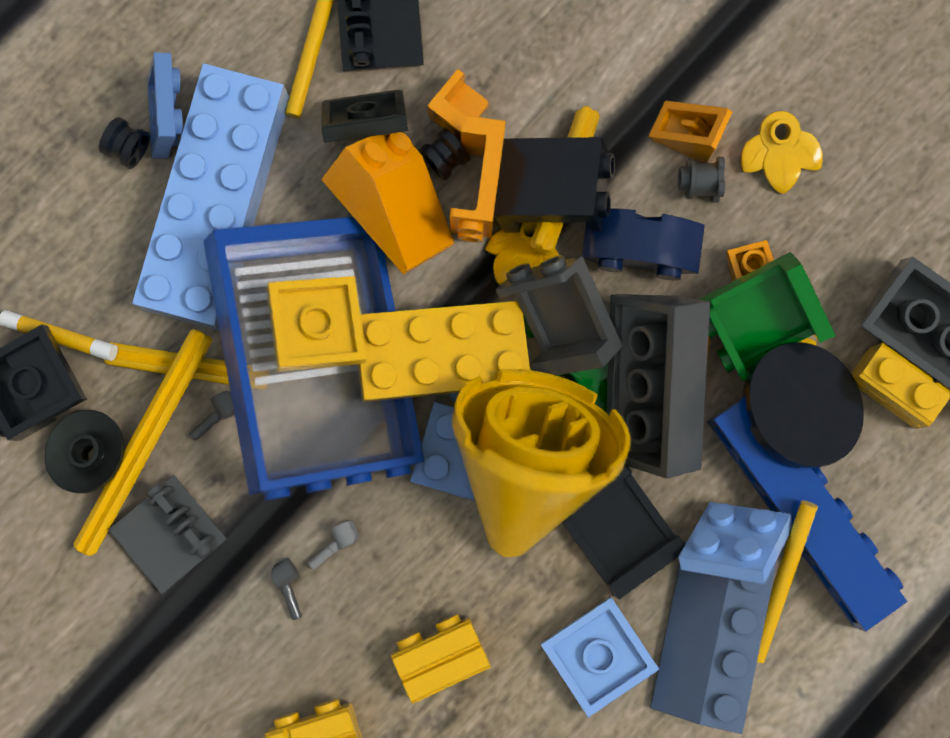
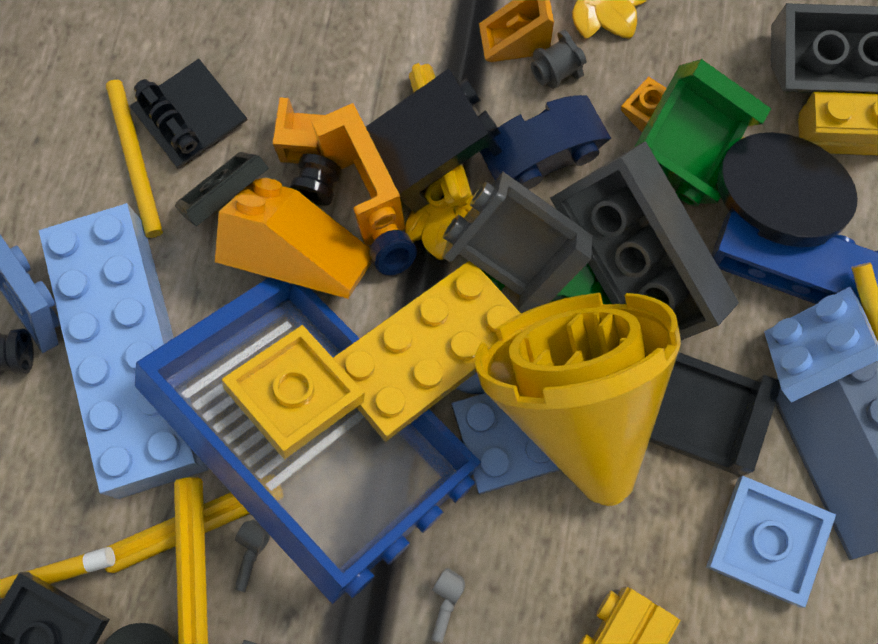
camera: 25 degrees left, 10 degrees down
none -> dark blue tile [369,230,417,275]

